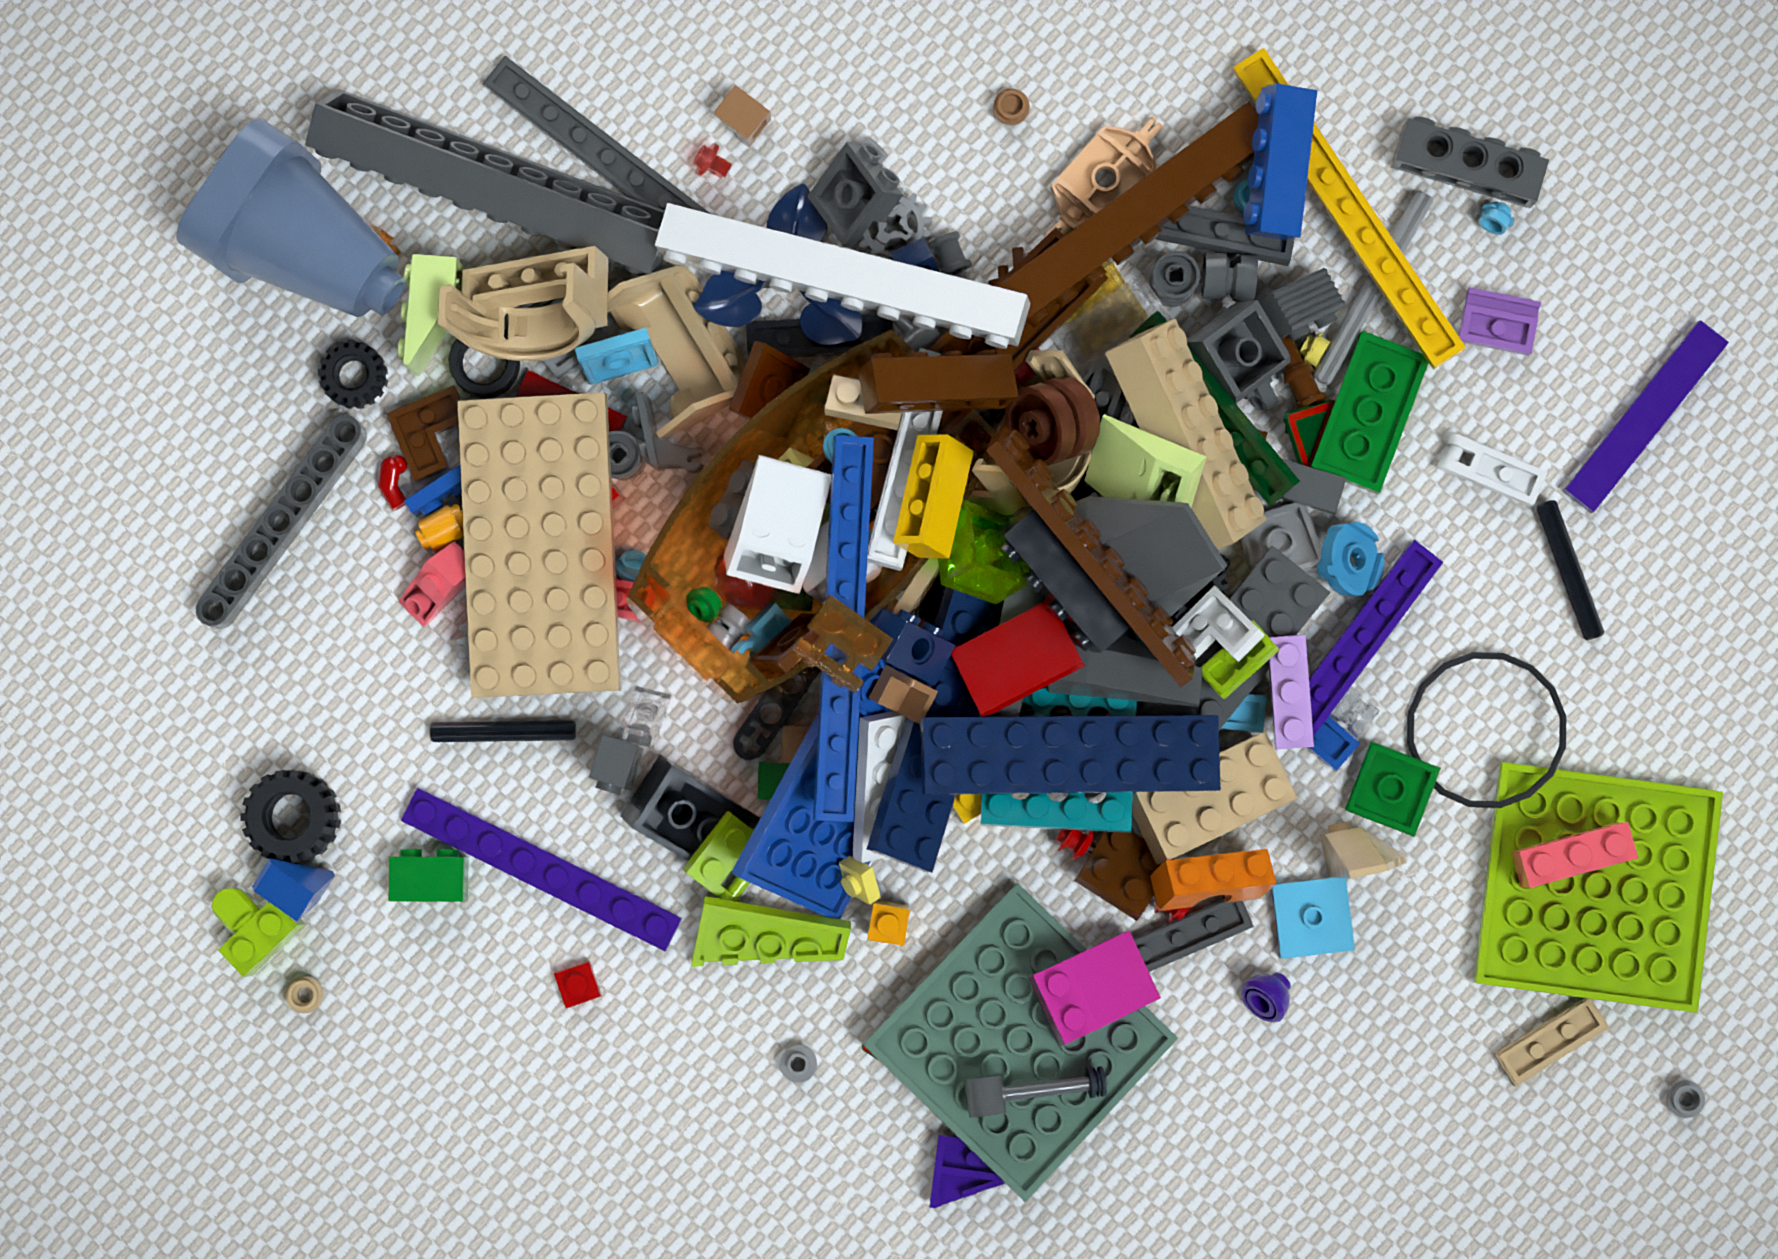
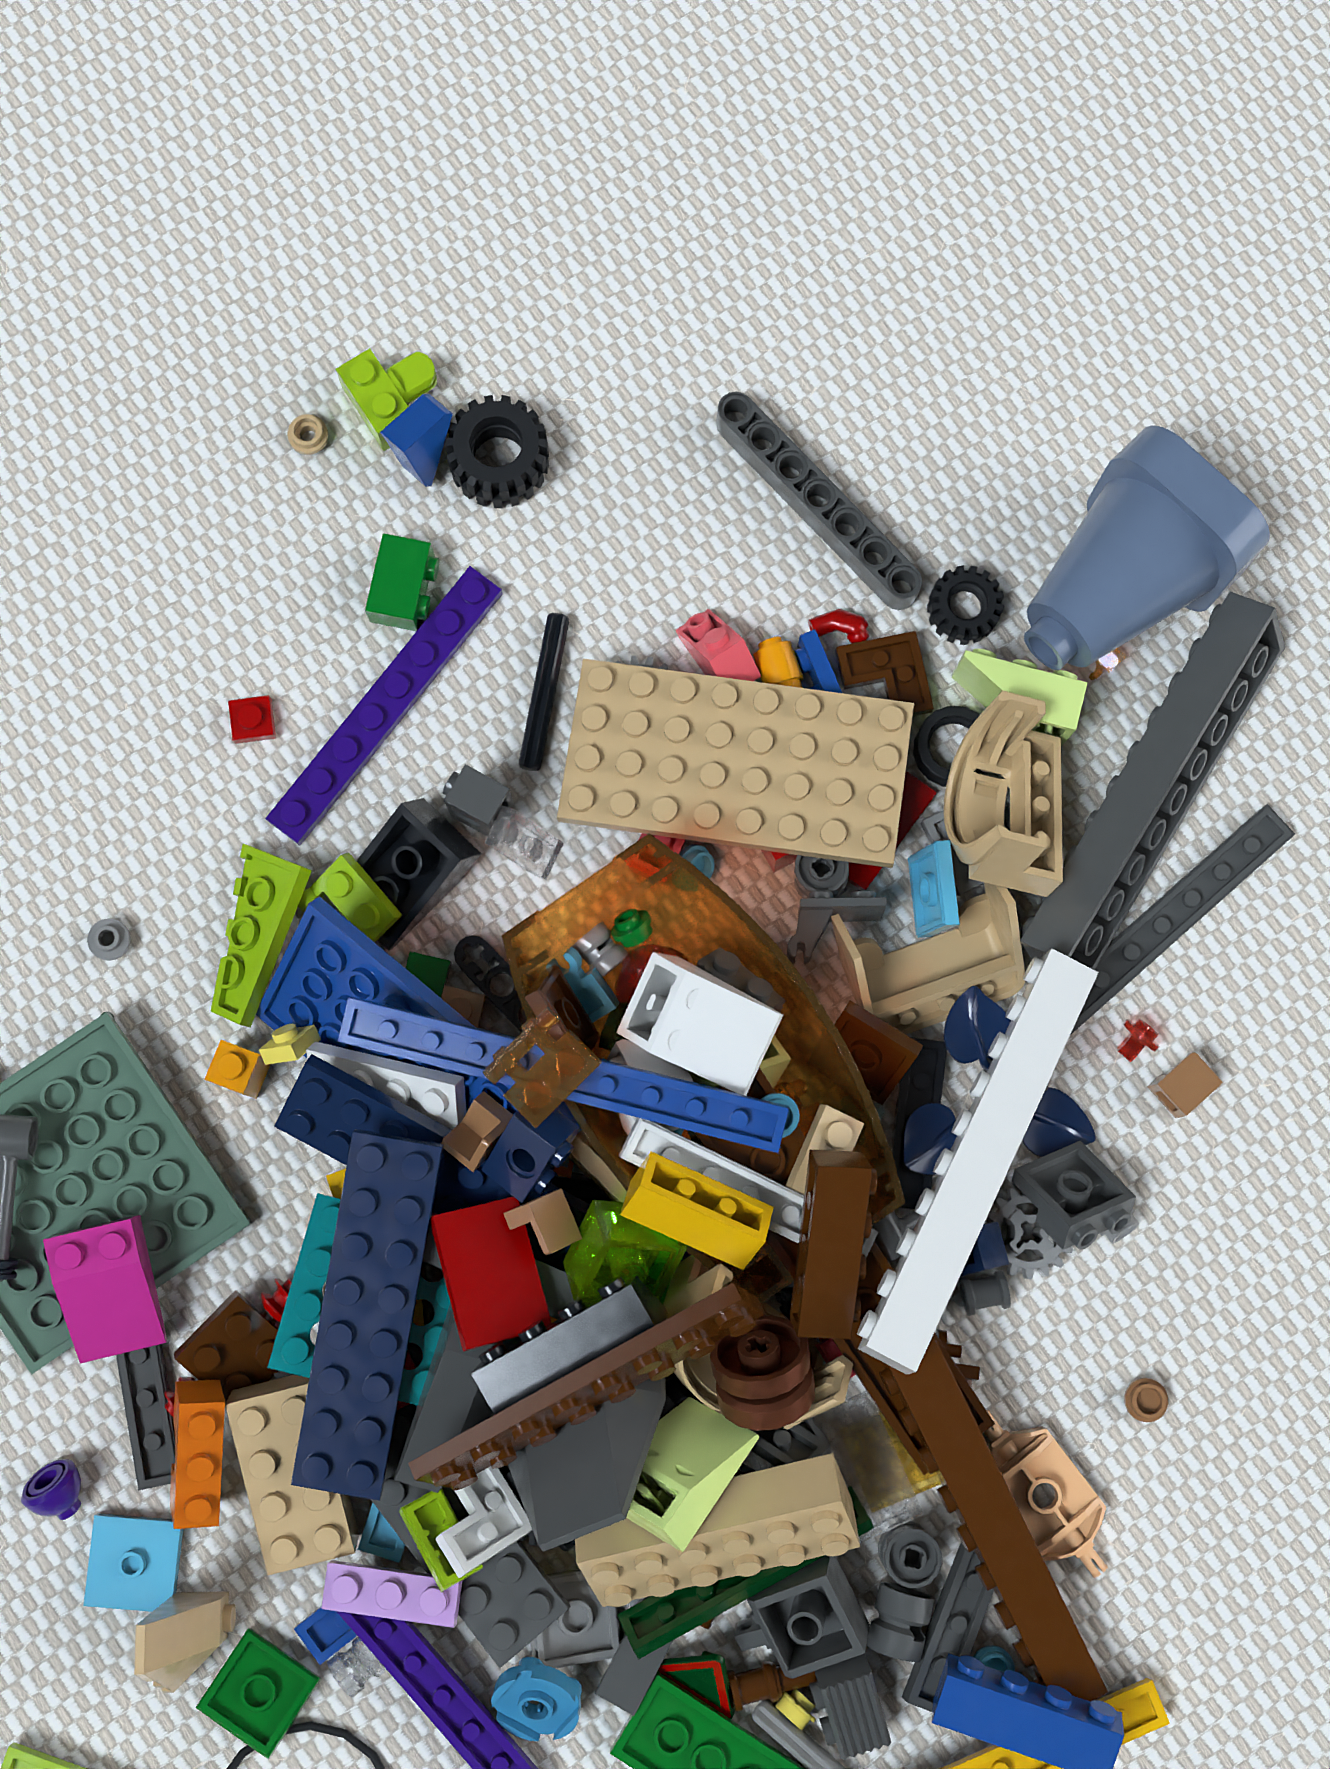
camera: 95 degrees right, 5 degrees down
none -> medium nougat panel [503,1188,583,1255]

